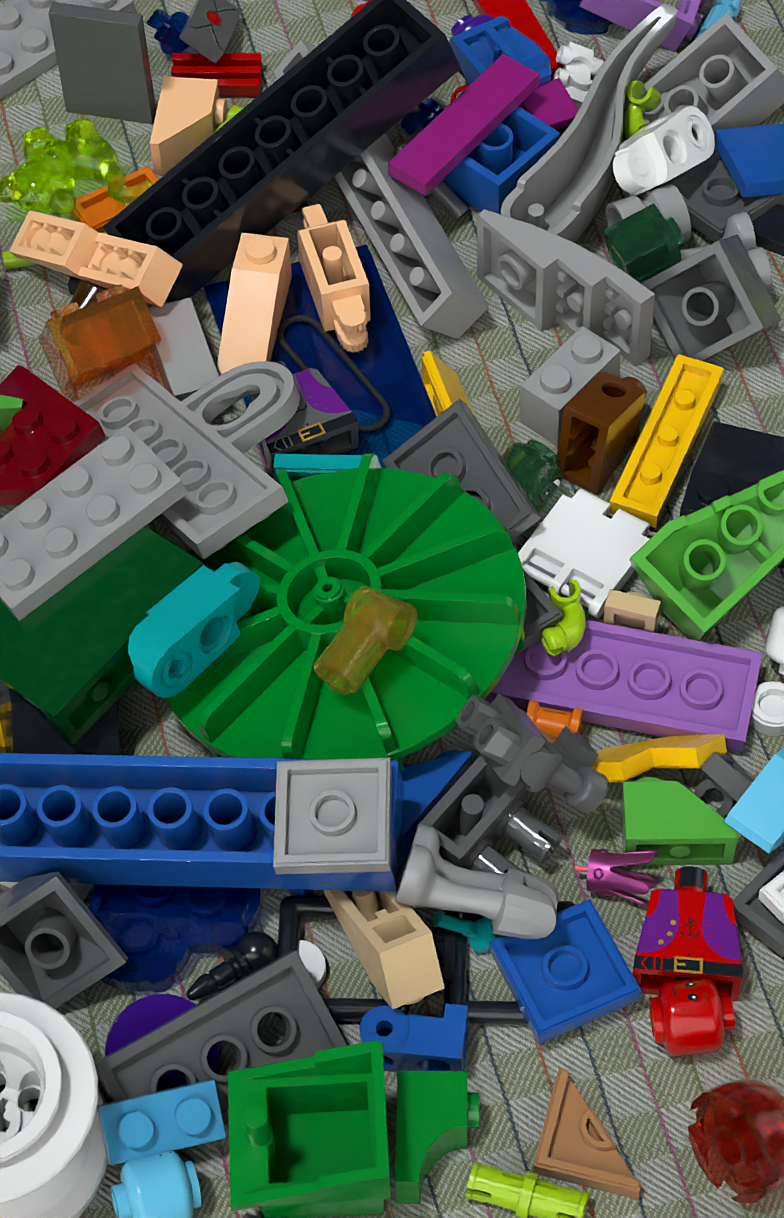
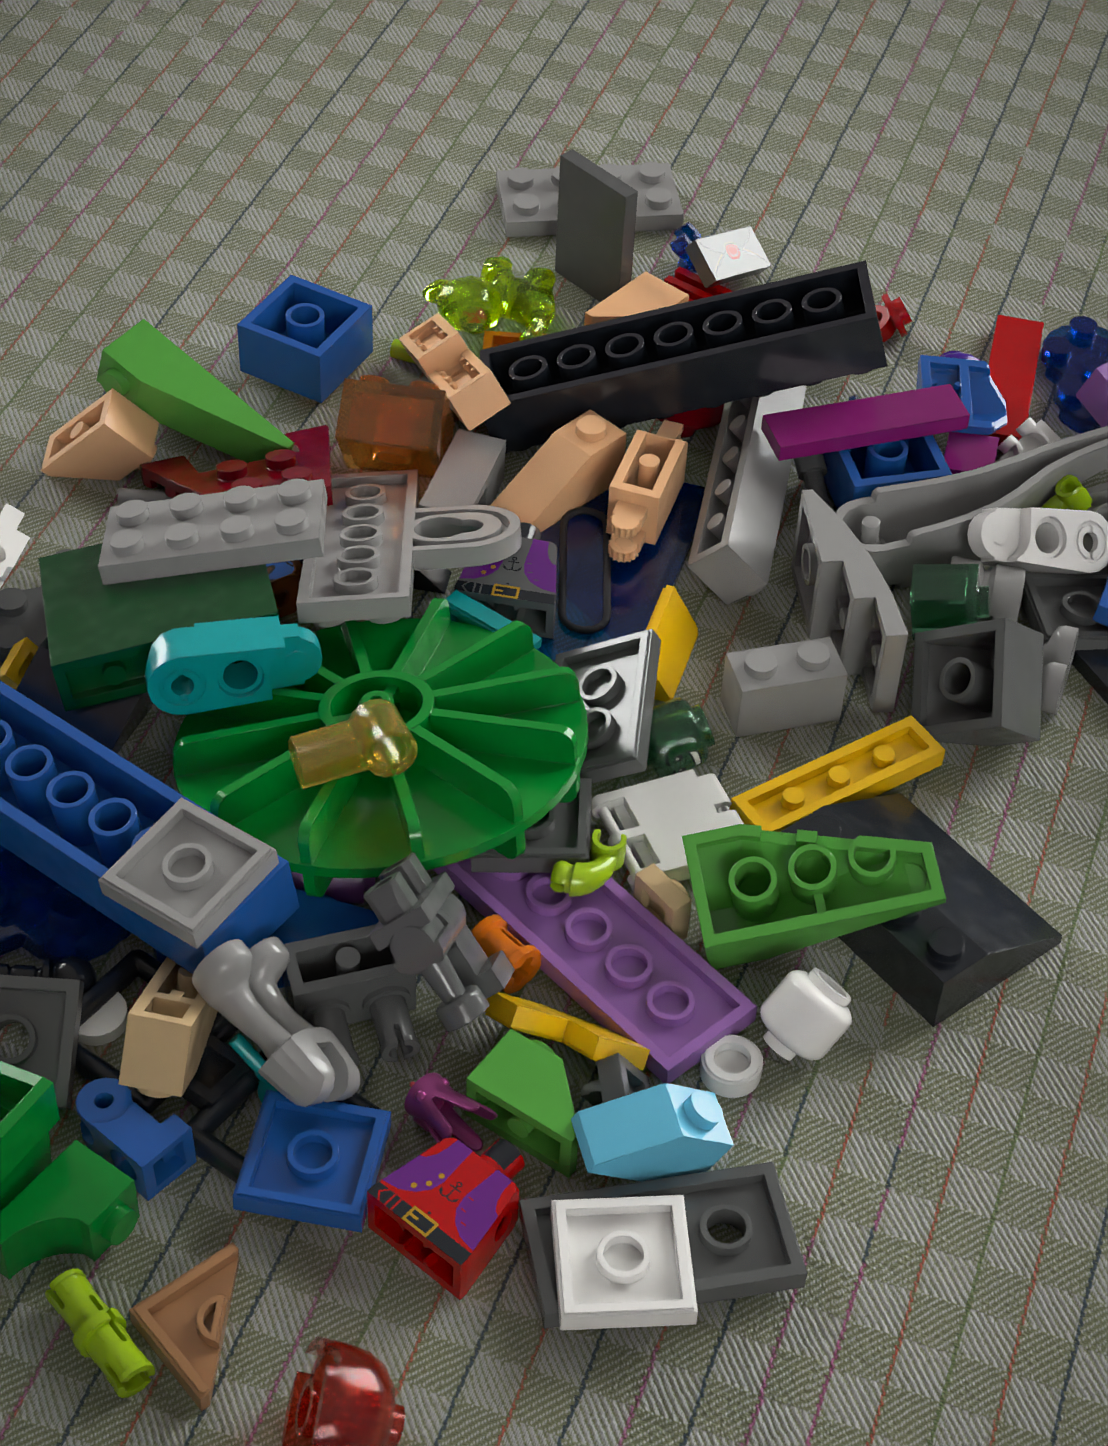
camera: 30 degrees right, 10 degrees down
reddish brown torso [554,372,647,495] -> none
red head [649,978,735,1056] -> none

